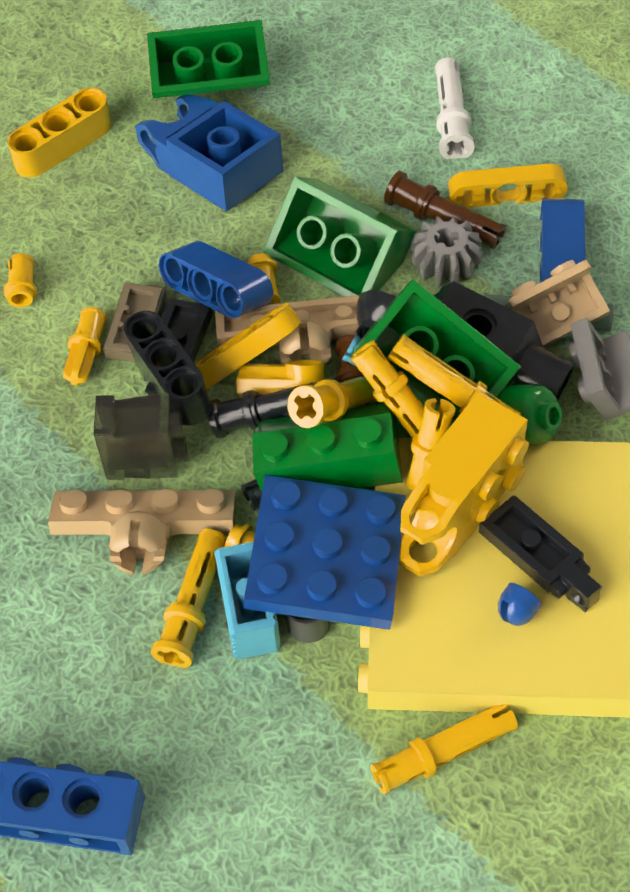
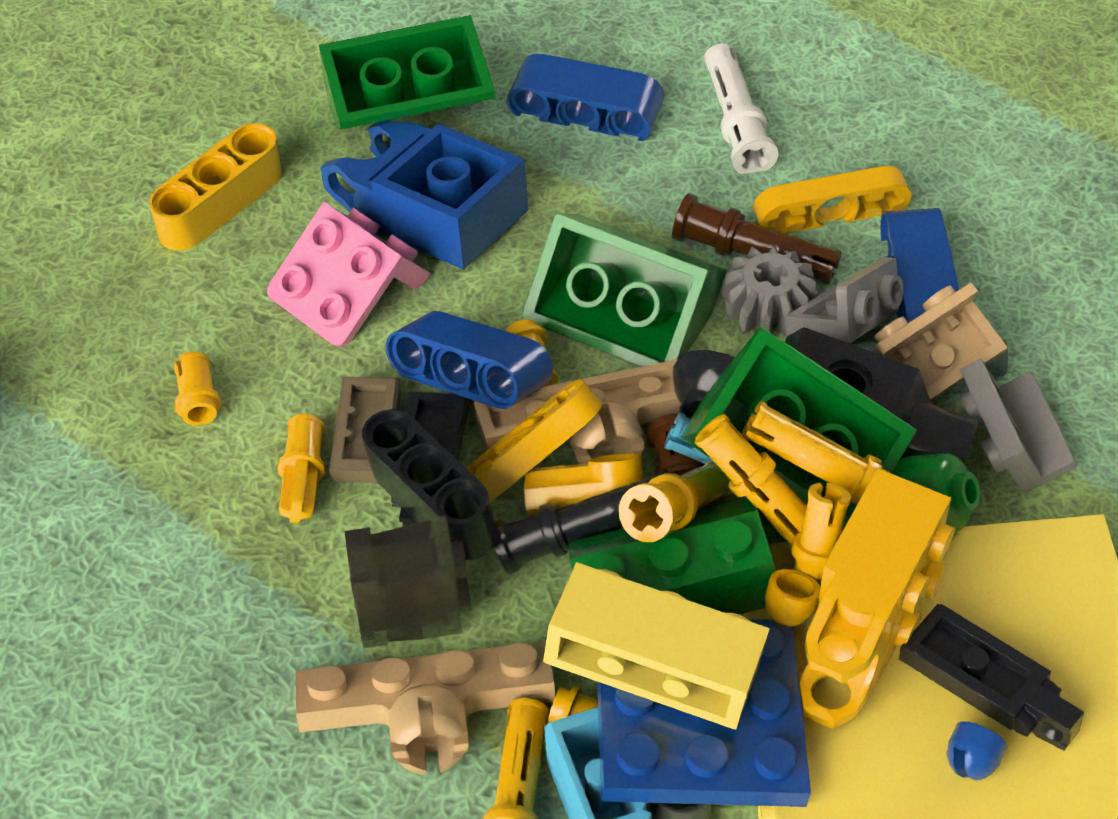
camera: 10 degrees left, 5 degrees down
none -> bright pink bracket [267,202,431,346]
none -> blue beam [506,54,665,141]
none -> light yellow brick [543,562,770,730]
none -> yellow hinge [765,569,821,627]
none -> light grey bracket [785,257,903,344]

